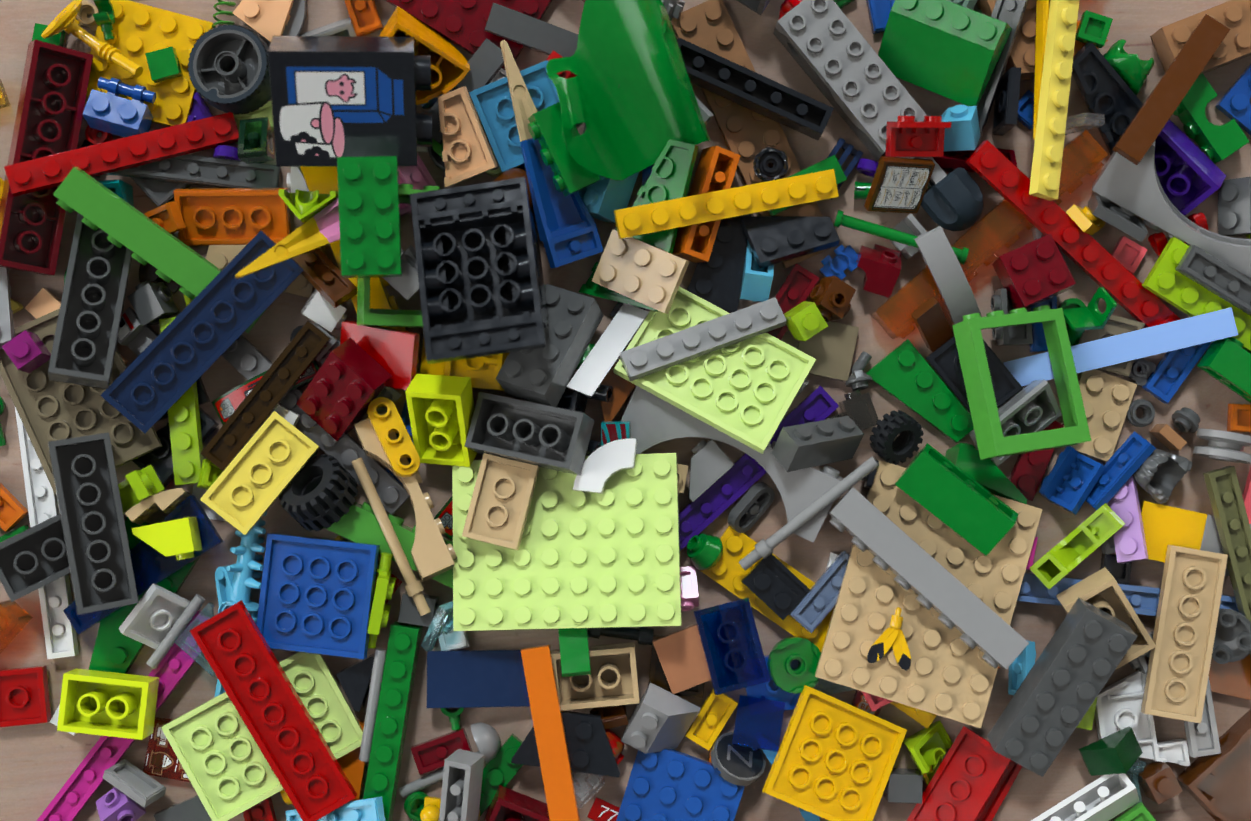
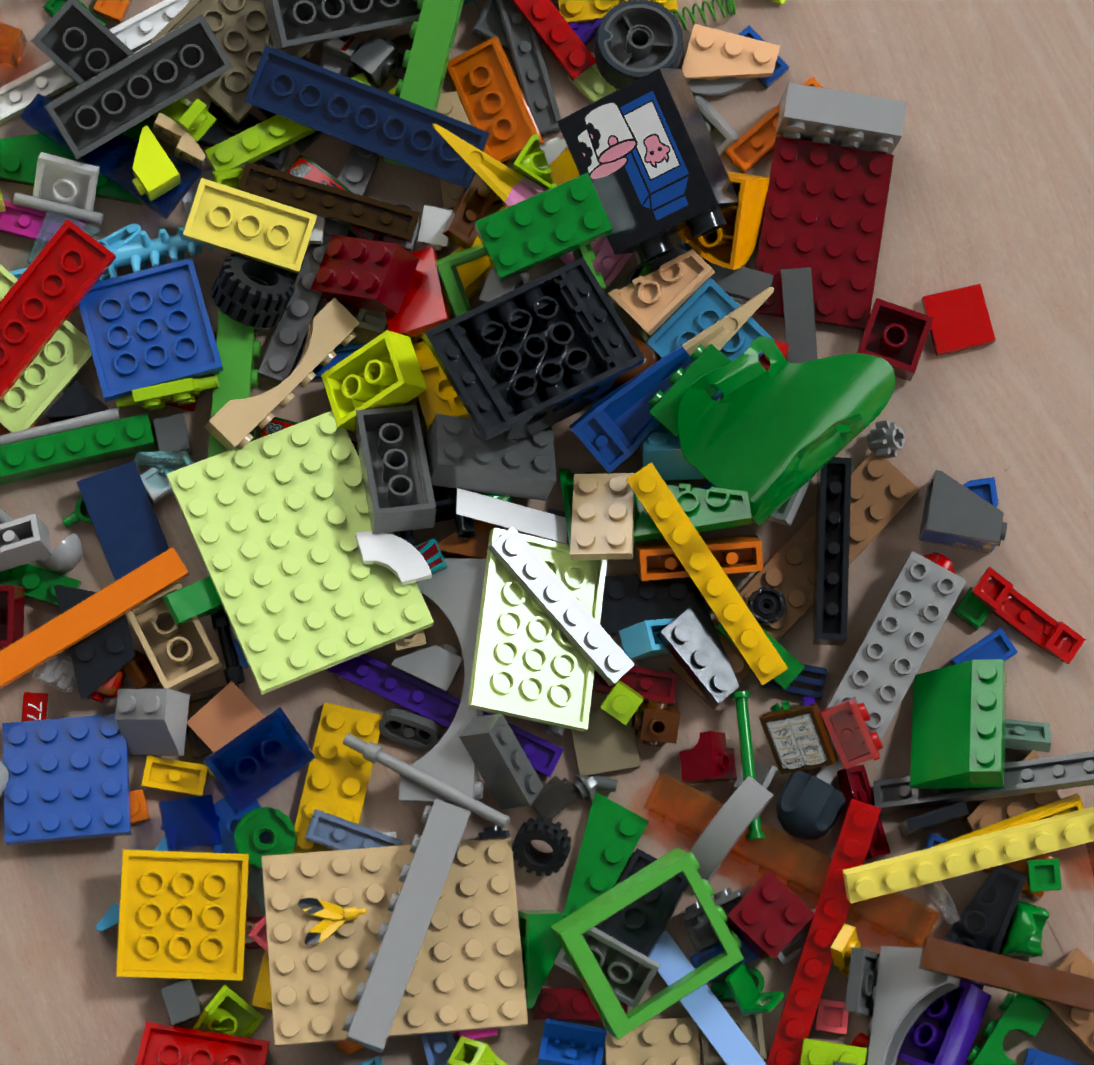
camera: 65 degrees right, 10 degrees down
orange plate [144,201,186,234] -> none
dark purple tile [213,145,243,161] -> none
clear green slope [237,117,275,164] -> none
tan bar [351,457,431,616] -> none
yellow plate [368,397,420,477] -> none
dark red plate [410,728,473,775] -> none
tan plate [462,453,540,550] -> none
bracket [680,566,699,611] -> none
green cone [687,534,723,570] -> none
tile [710,732,766,786] -> none
black plate [741,554,811,620] -> none
blue piece [819,244,858,280] -> none
green brick [895,443,1018,556] -> none
reddish brown tile [911,297,954,352] -> none
medium azure slope [941,104,980,152] -> none

